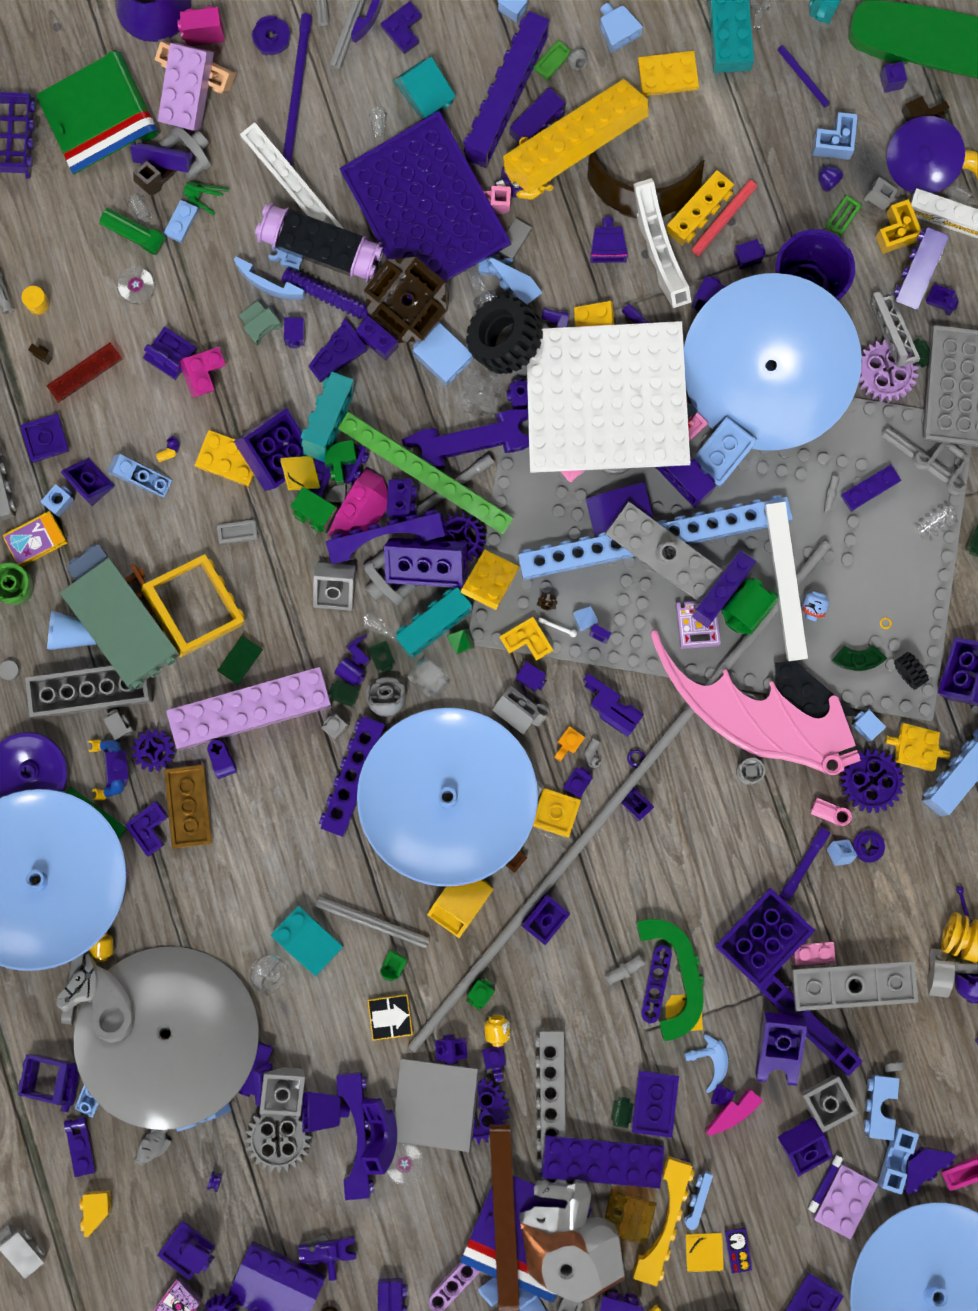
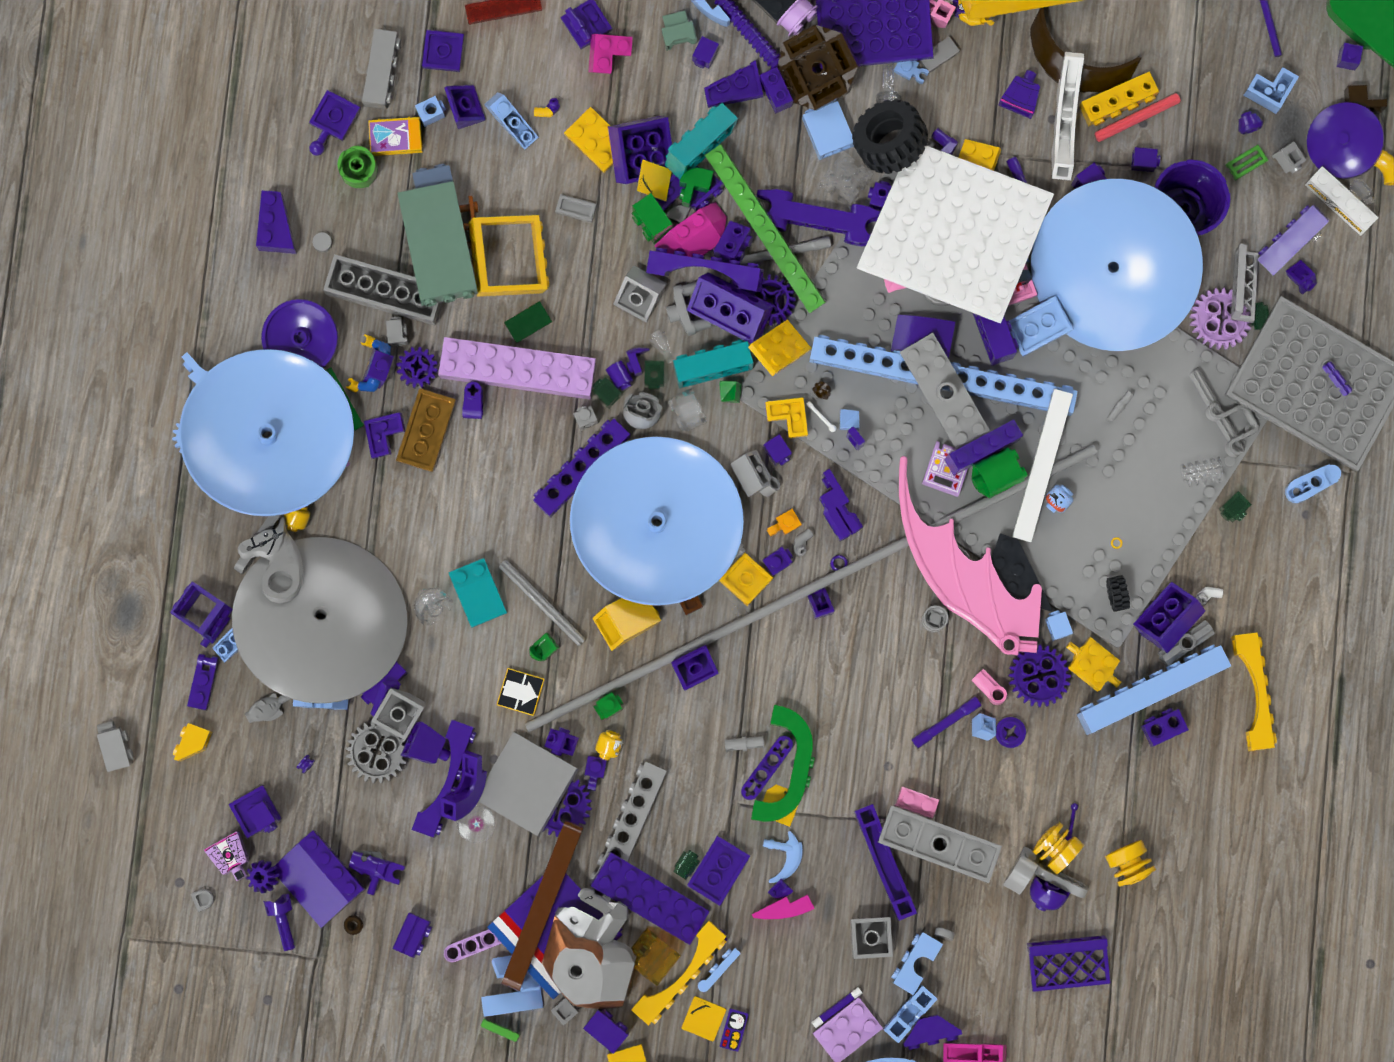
camera: 25 degrees right, 0 degrees up
light blue cone [47,611,96,650] -> none
light blue slope [487,258,542,304] -> none
dark purple slope [713,888,815,989] -> none
dark purple brick [755,1012,807,1086] -> none
dark purple slope [777,1117,833,1177] -> none
dark green tile [831,645,887,671] -> none
dark purple plate [840,464,902,512] -> none
yellow brick [876,199,921,254] -> none

